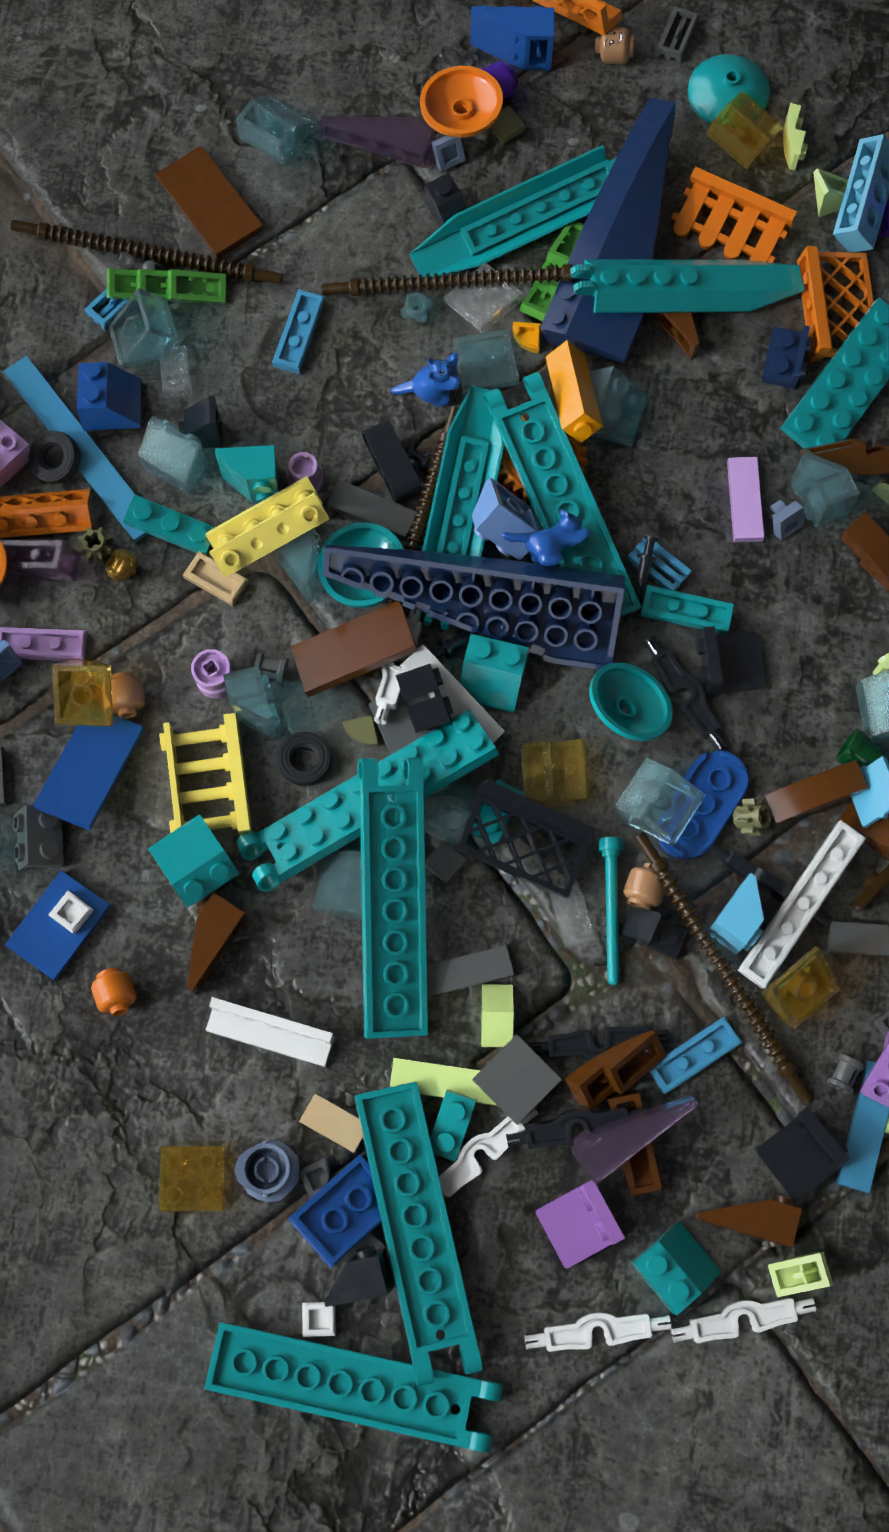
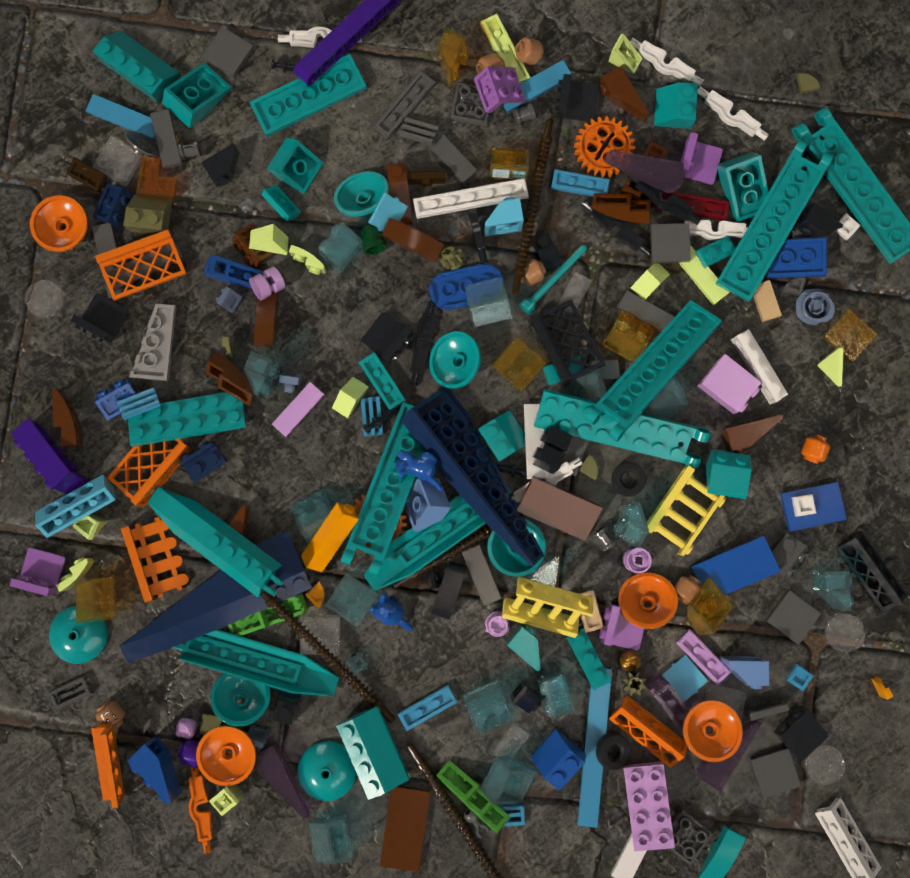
camera: 135 degrees left, 10 degrees up
none -> medium lavender bracket [9,548,66,596]
none -> lavender piece [175,718,198,740]
none -> orange piece [188,767,213,854]
none -> yellowish green slope [209,784,245,816]
none -> teal dish [210,673,270,726]
none -> teal dish [298,741,357,801]
none -> yellowish green slope [332,377,369,418]
none -> teal slope [336,706,410,800]
none -> clear light blue slope [462,681,514,735]
none -> orange gear [574,116,636,178]
none -> medium lavender bracket [599,603,644,650]
none -> clear yellow slope [602,310,654,363]
none -> orange dish [618,573,678,629]
none -> dark red tile [651,190,730,221]
none -> medium azure piece [661,655,708,702]
none -> lavender brick [698,354,762,414]
none -> teal slope [717,152,768,222]
none -> olive tile [796,73,821,94]
none -> yellowish green slope [817,346,843,386]

